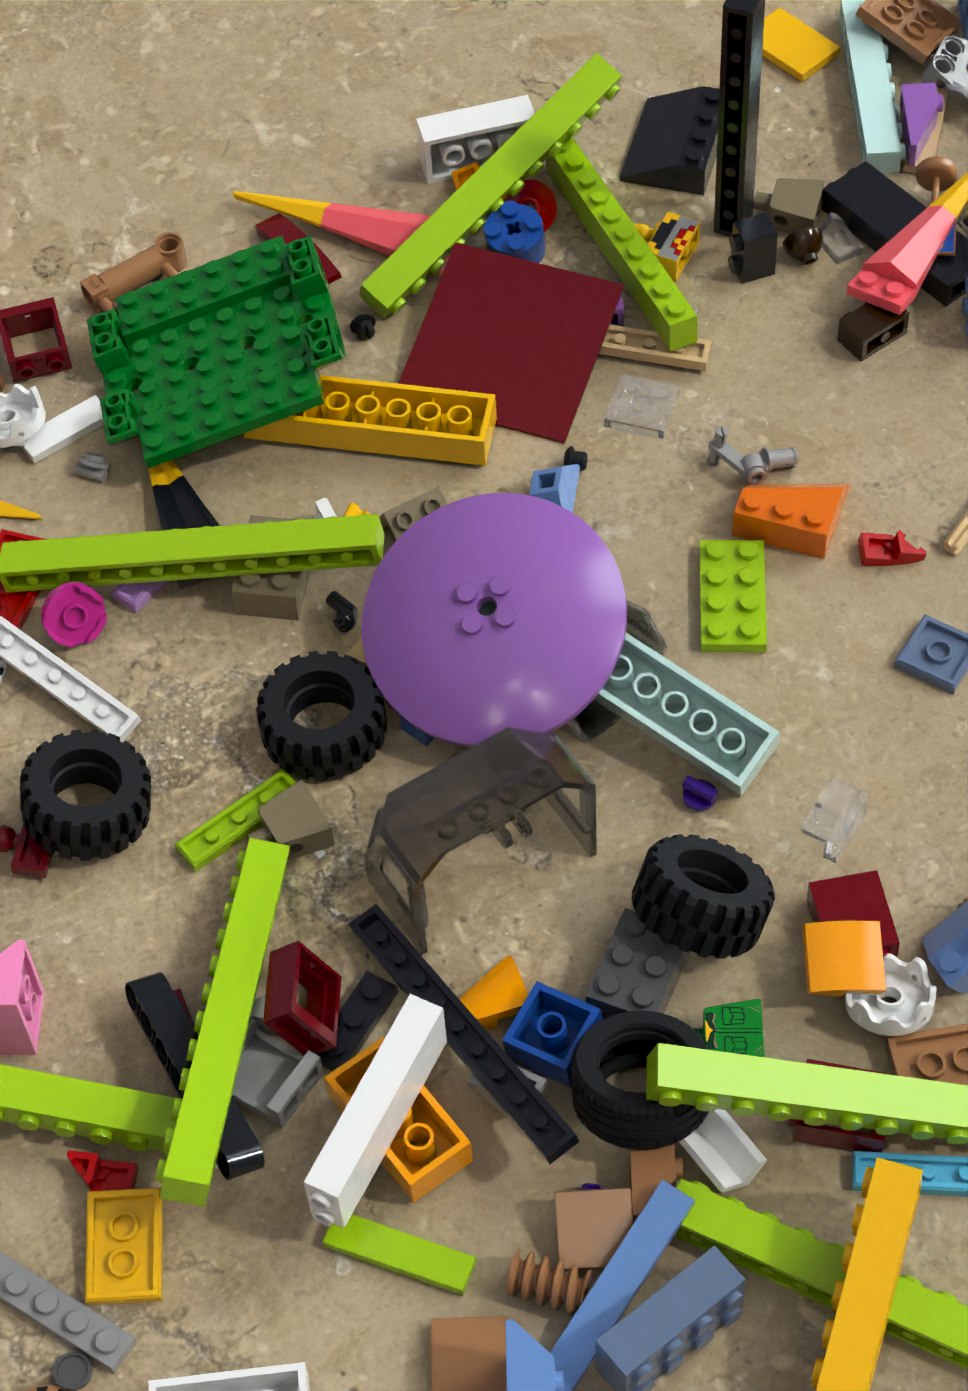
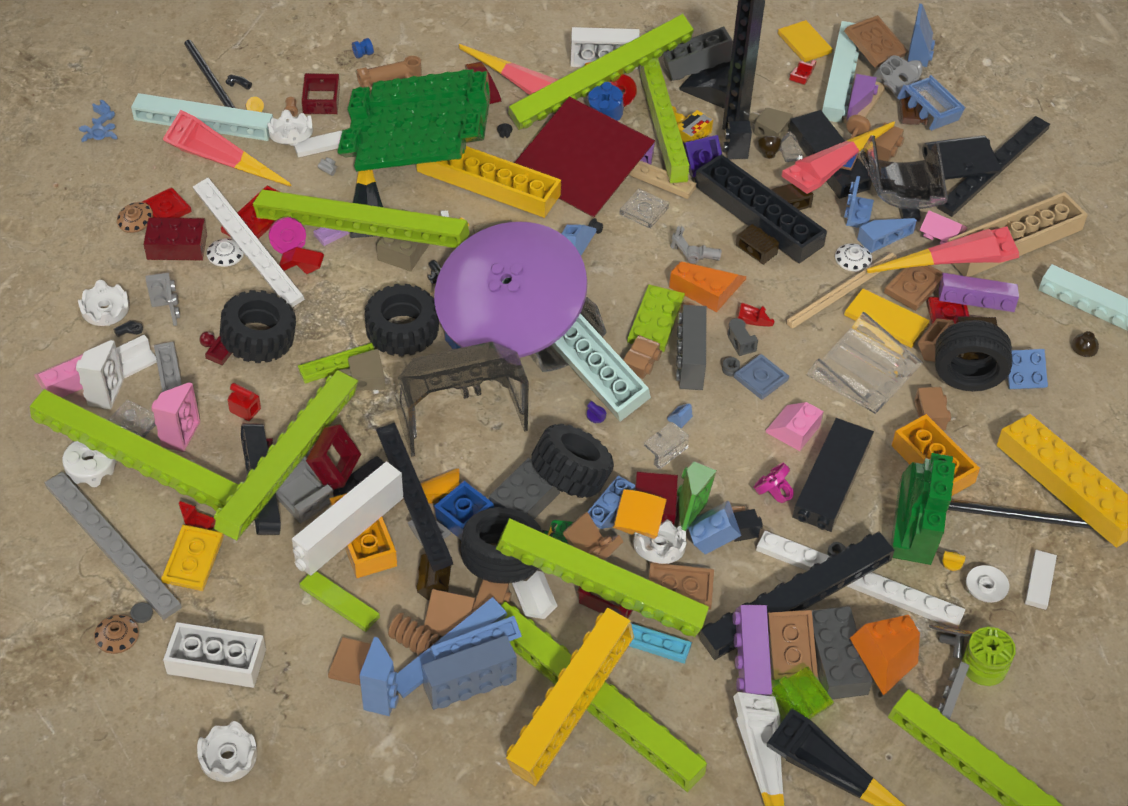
camera: 10 degrees right, 5 degrees down
none -> red brick [227,383,261,422]
none -> red slope [279,247,324,274]
none -> blue wheel [352,38,374,59]
none -> dark brown brick [416,553,452,601]
none -> medium blue plate [430,616,522,660]
none -> medium nougat bracket [563,512,623,560]
none -> medium blue slope [588,476,636,529]
none -> medium nougat brick [623,335,662,379]
none -> dark grey brick [662,26,733,80]
none -> medium blue slope [667,403,693,428]
none -> dark grey brick [676,305,707,390]
none -> bright green slope [677,462,717,531]
none -> dark purple slope [683,135,722,178]
none -> black brick [695,154,827,264]
none -> dark grey bush [722,357,740,377]
none -> dark grey leg [727,318,758,356]
none -> dark brown brick [736,224,779,265]
none -> red slope [789,60,817,85]

